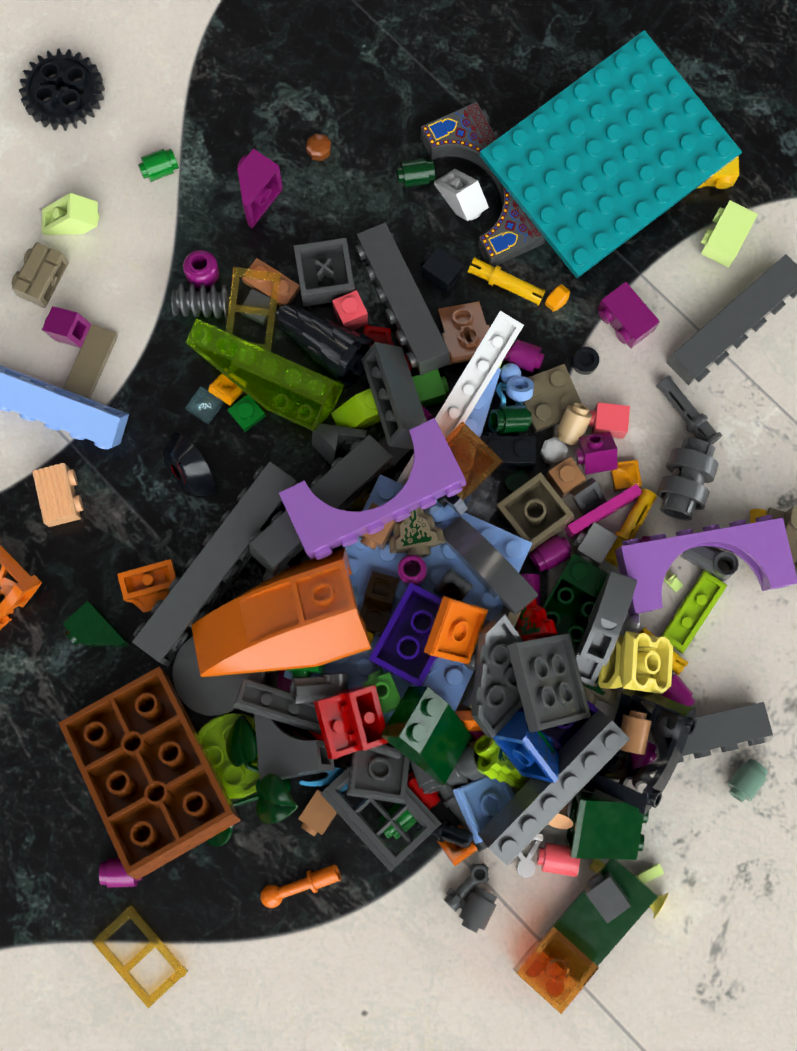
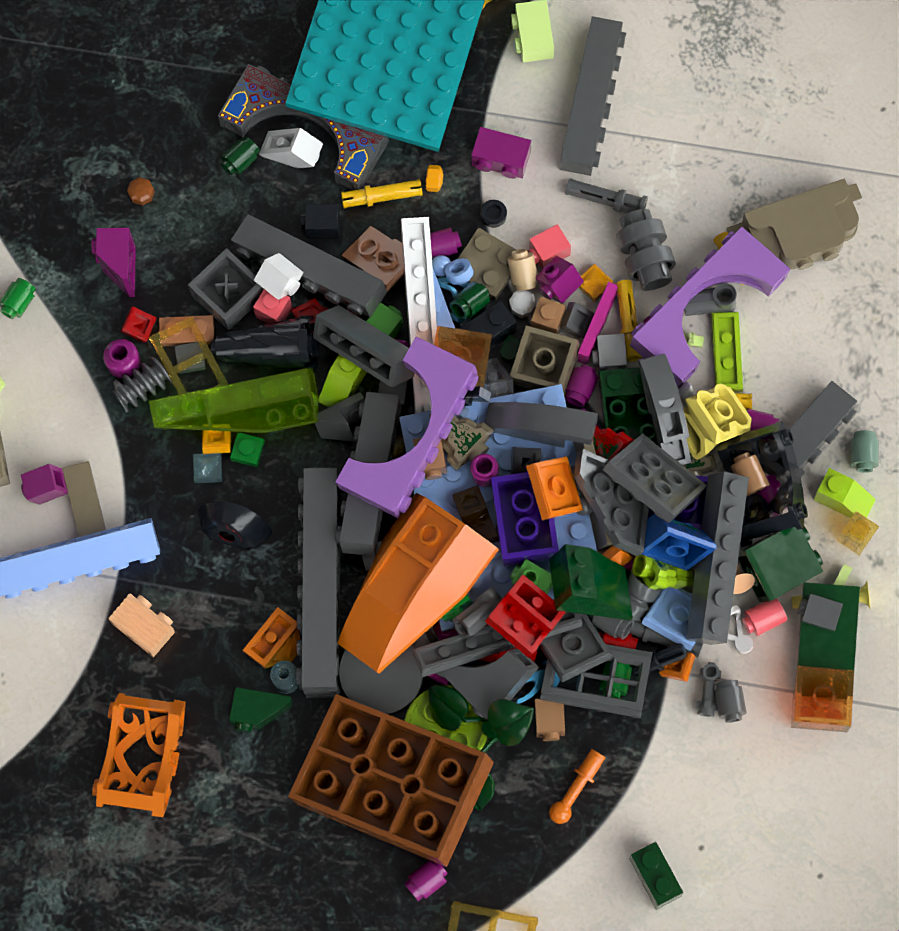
camera: 30 degrees left, 5 degrees down
none -> red tile [120,306,156,343]
none -> white brick [254,253,303,300]
none -> clear light blue brick [270,661,299,694]
none -> dark green brick [629,842,684,910]
none -> lime slope [814,468,876,524]
none -> clear yellow brick [837,511,879,556]

